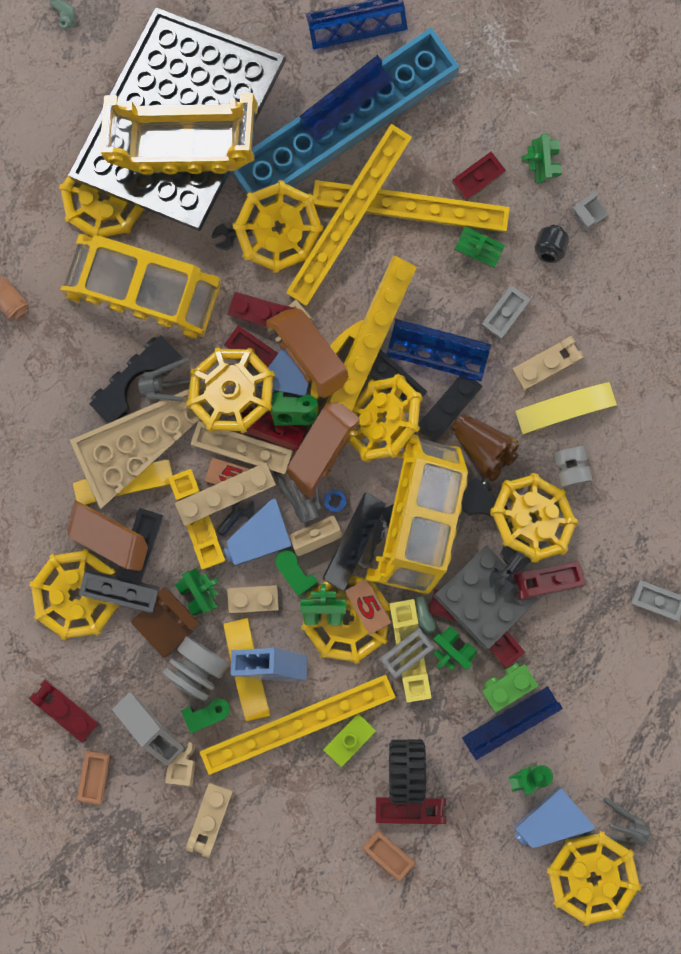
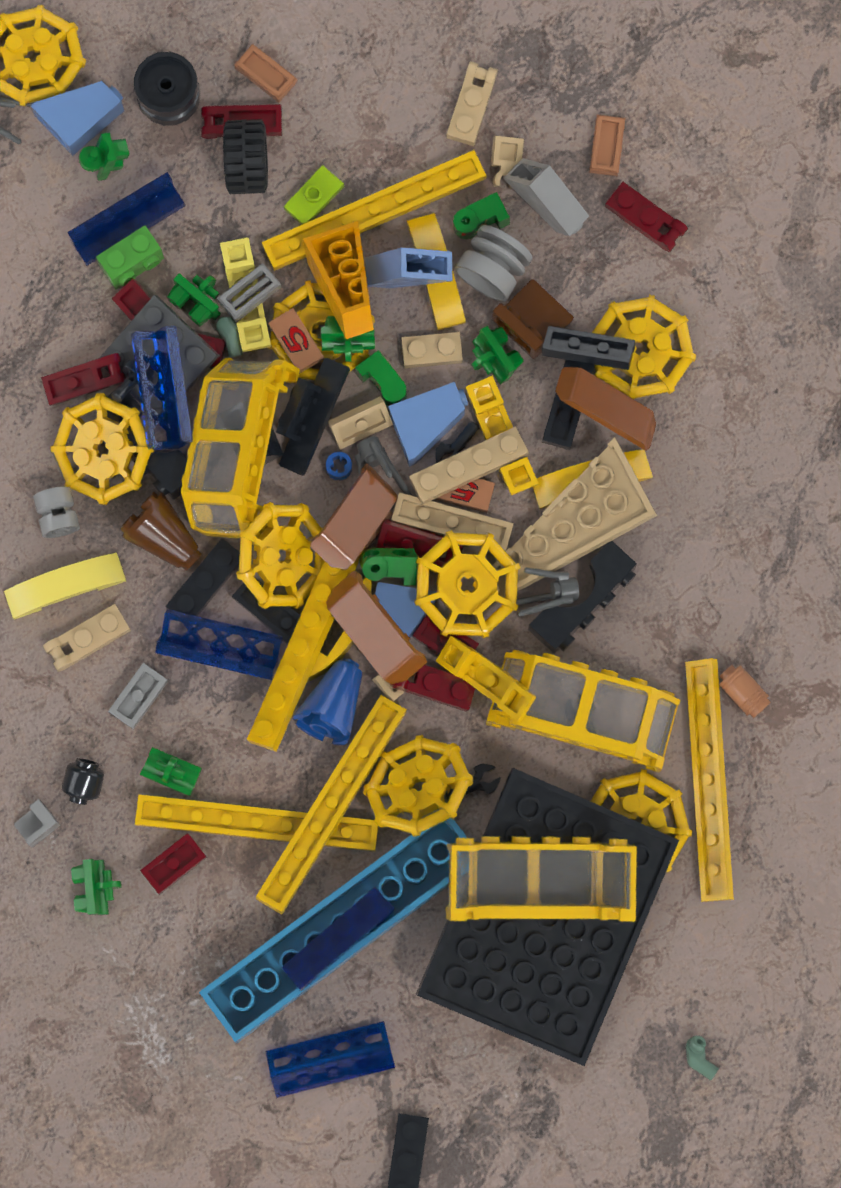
camera: 175 degrees right, 5 degrees down
none -> clear blue fence [131,326,193,450]
none -> black wheel [134,52,200,126]
none -> blue cone [293,658,363,745]
none -> light orange wedge [303,221,374,339]
none -> yellow slope [436,636,536,723]
none -> yellow plate [685,658,734,902]

